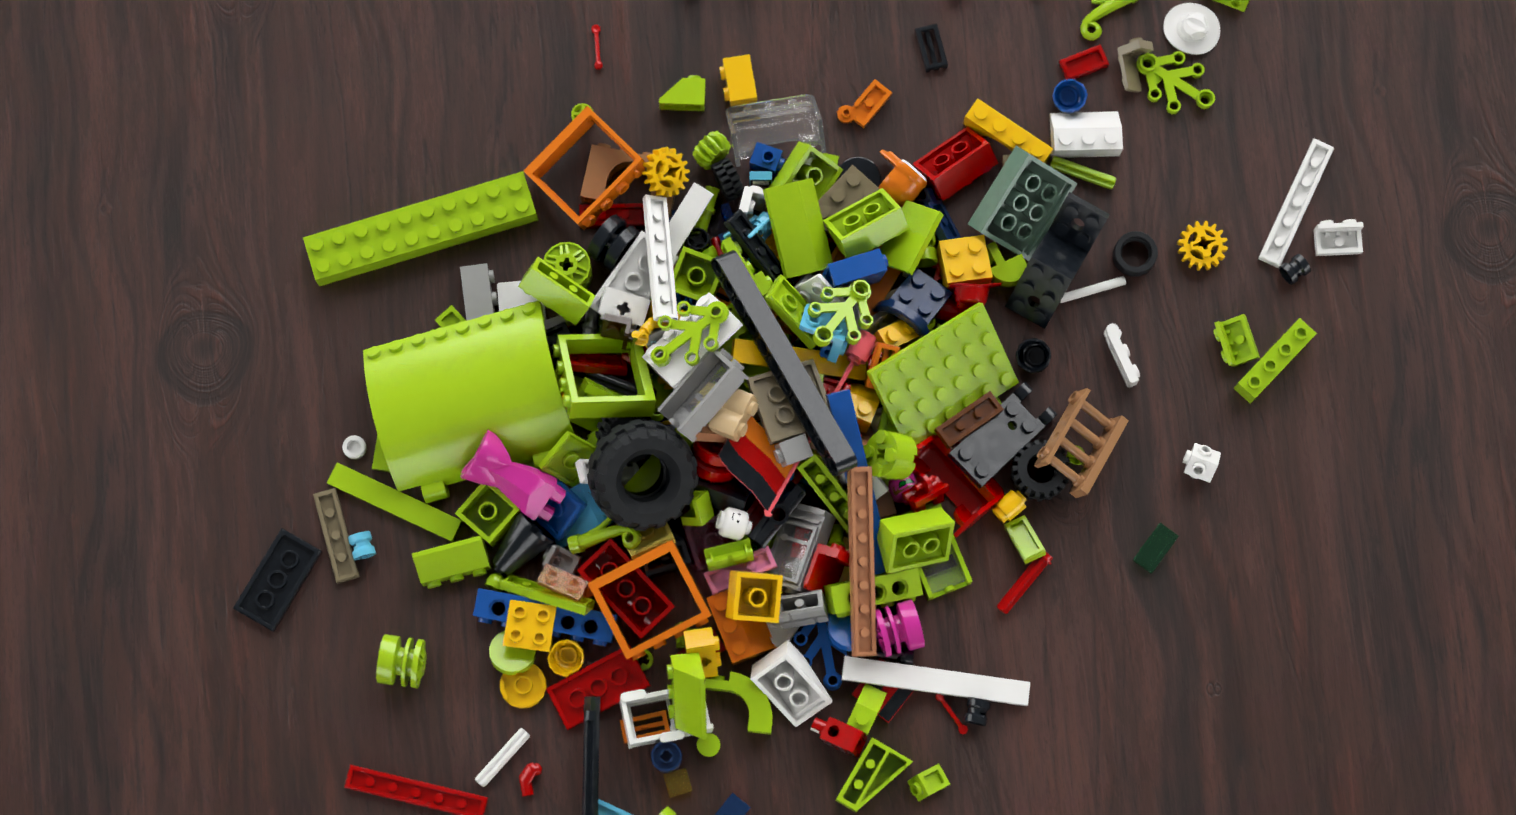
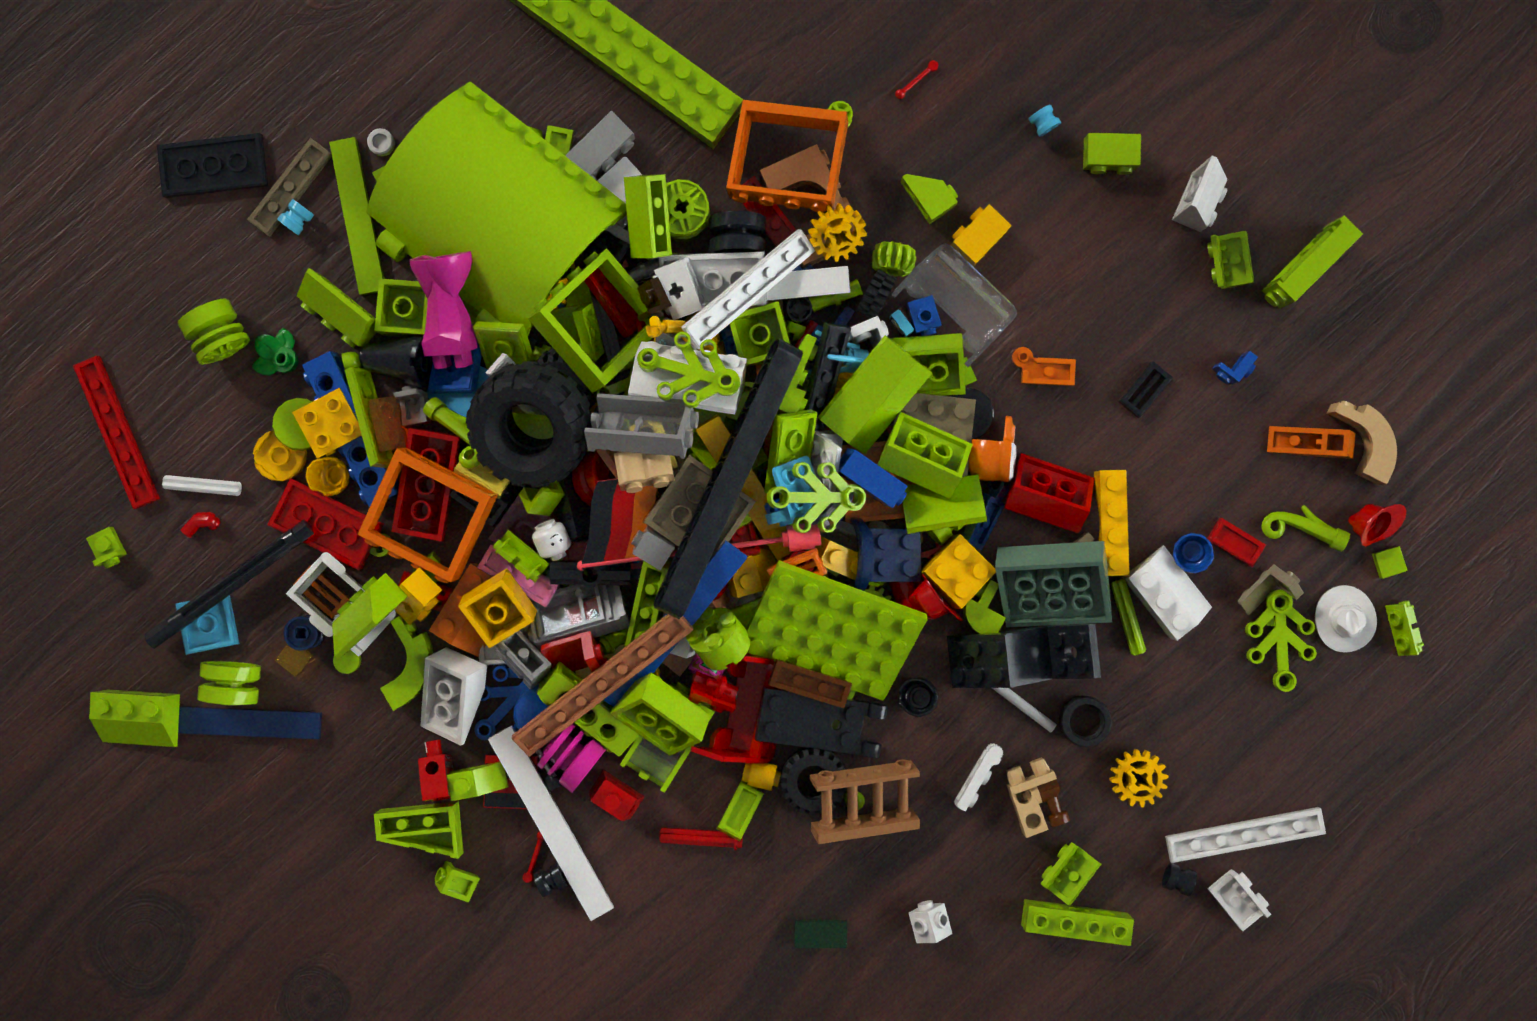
camera: 55 degrees right, 10 degrees up
none -> green plate [252,328,298,376]
none -> red torso [589,770,645,821]
none -> tan hips [1006,757,1071,838]

